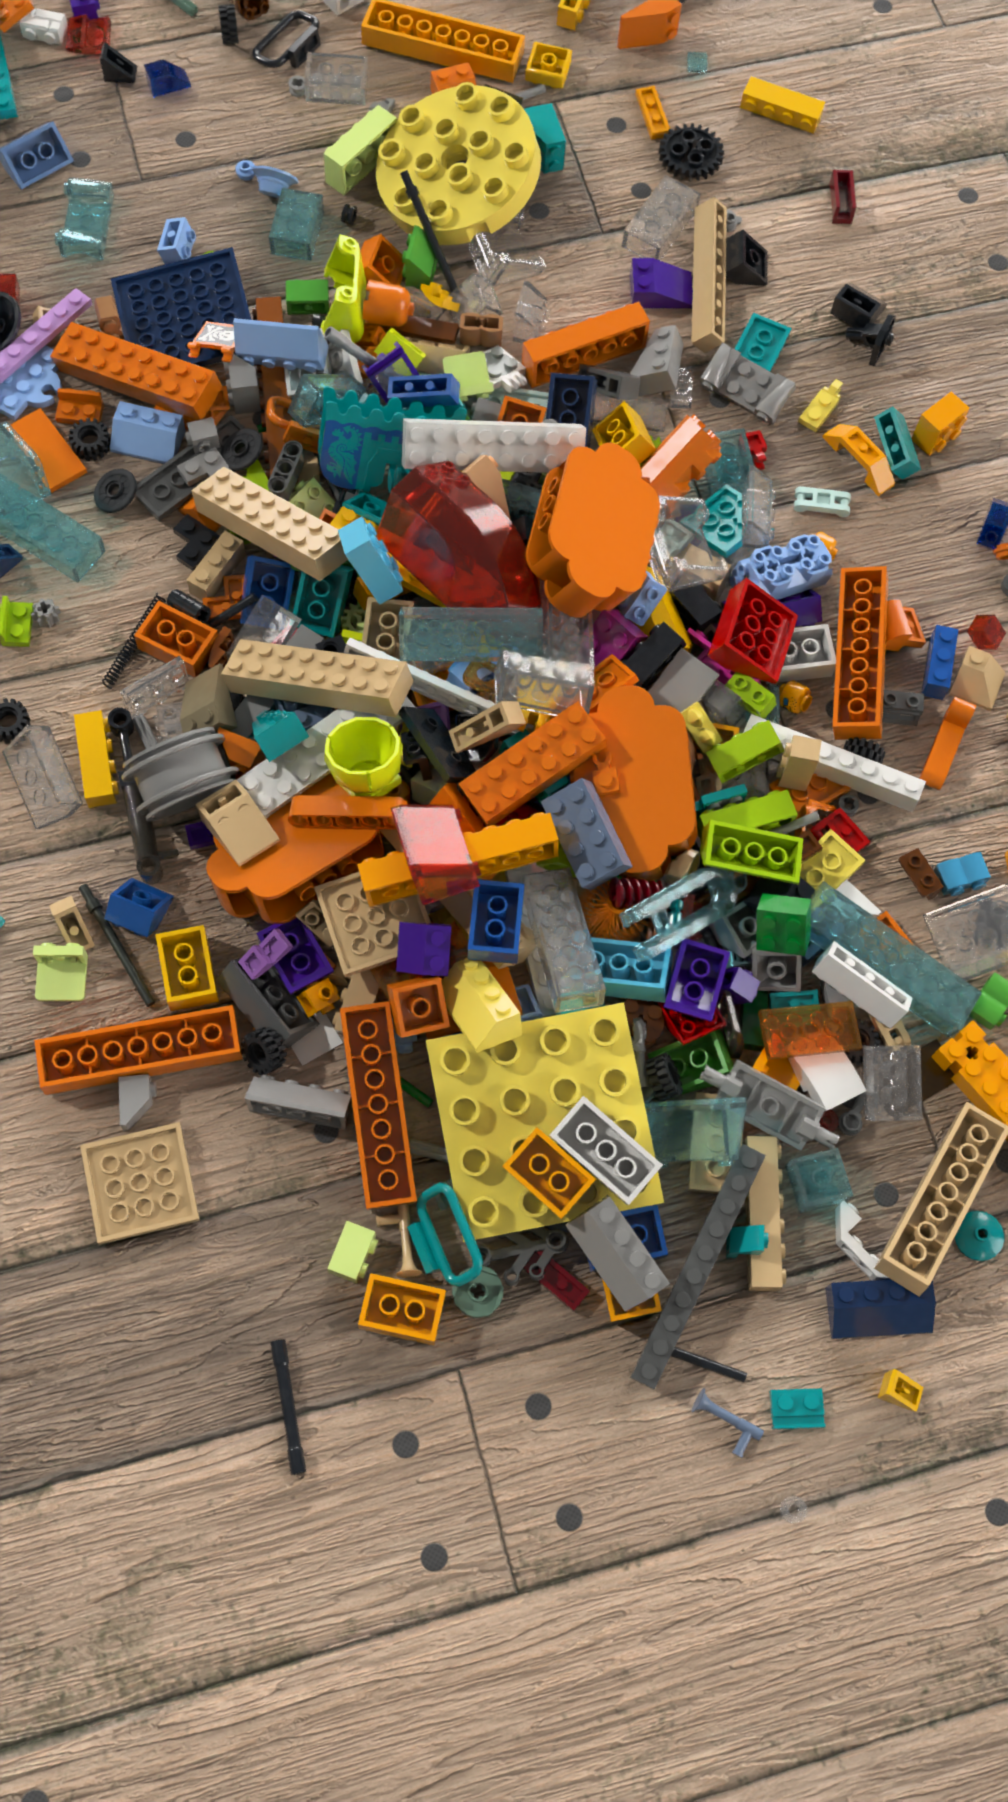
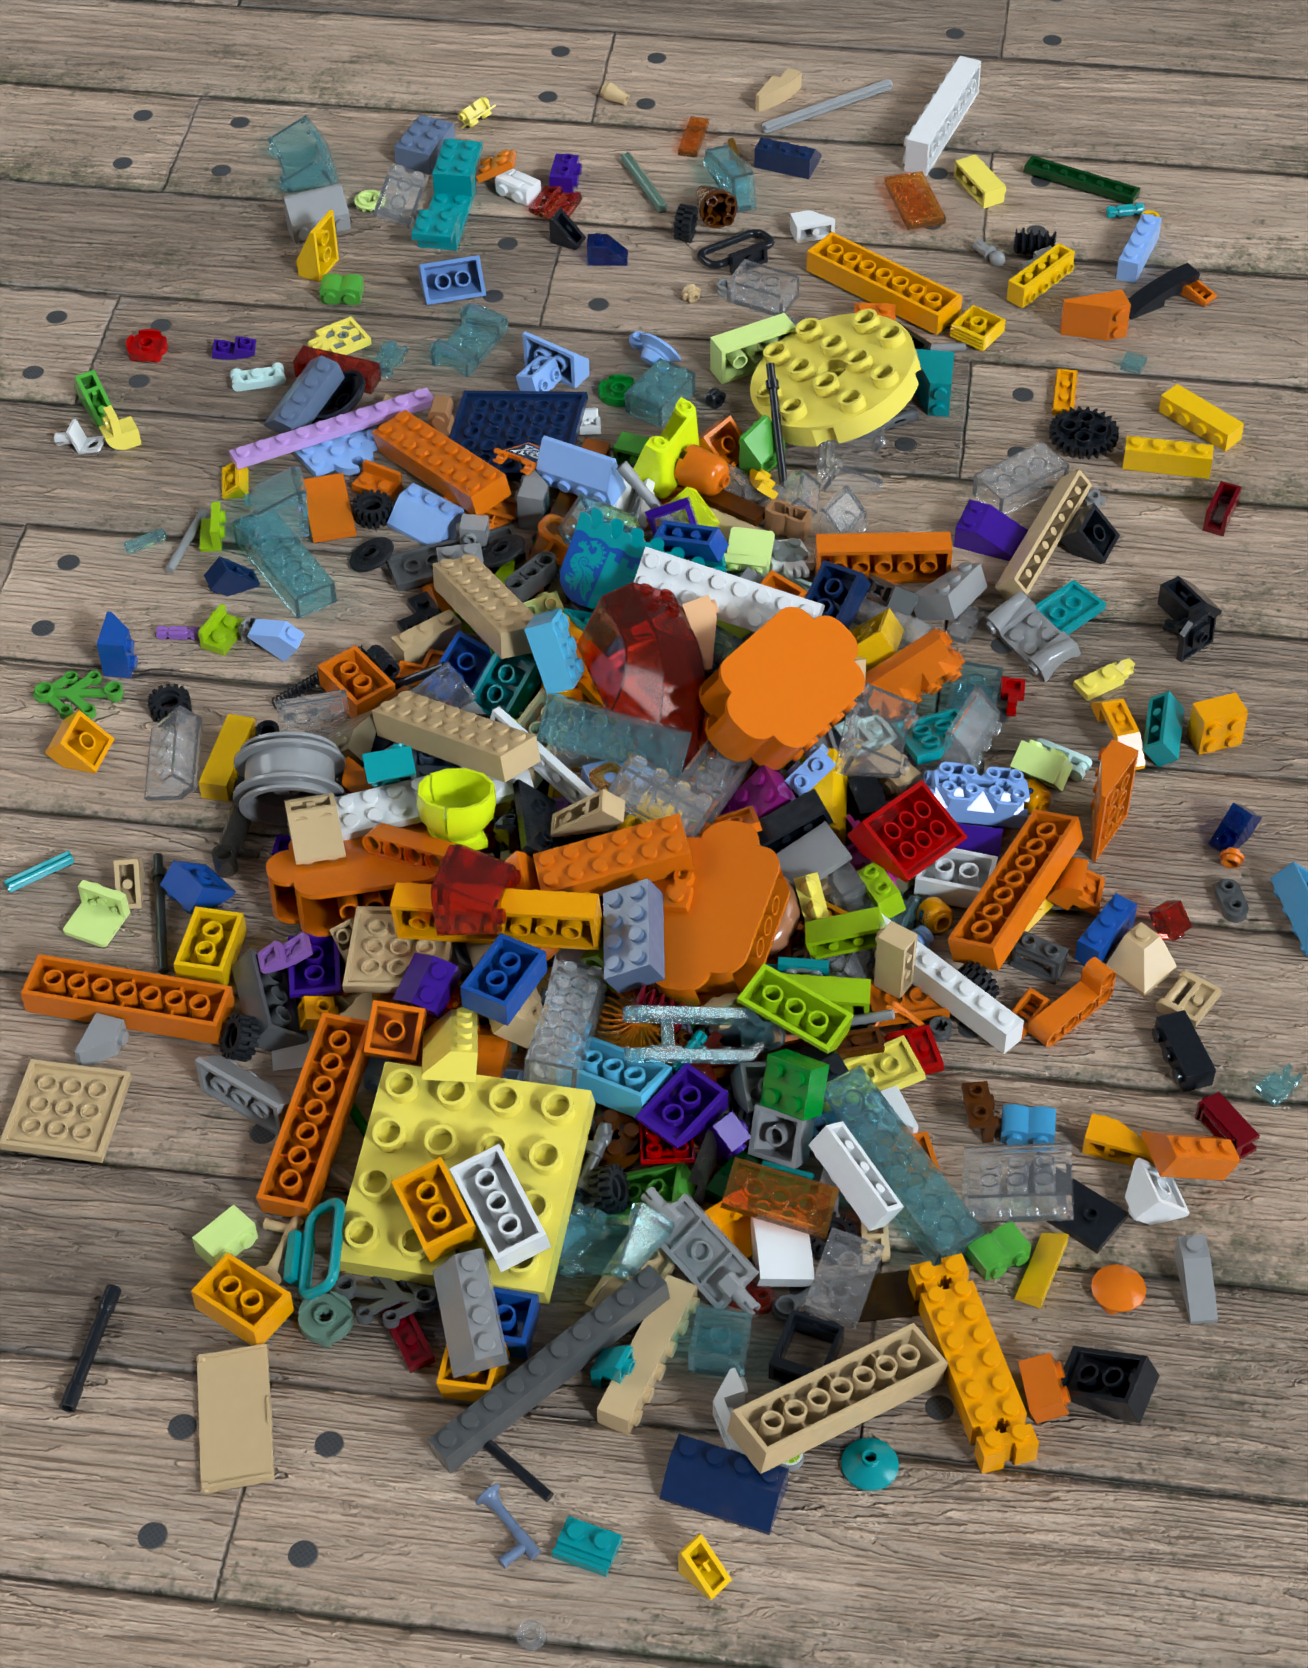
camera: 30 degrees right, 20 degrees down
none -> tan door [196,1344,275,1494]
none -> light blue slope [247,619,305,662]
none -> clear light blue hips [371,341,408,378]
none -> light blue slope [523,332,590,388]
none -> white slope [580,407,601,435]
none -> green tile [598,374,640,407]
none -> tan plate [682,284,701,303]
none -> black window [768,1309,845,1384]
none -> light blue plate [911,925,934,948]
none -> yellowish green brick [1010,739,1074,792]
none -> orange slope [1011,987,1051,1041]
none -> orange slope [1090,739,1139,862]
none -> yellow brick [1122,436,1214,479]

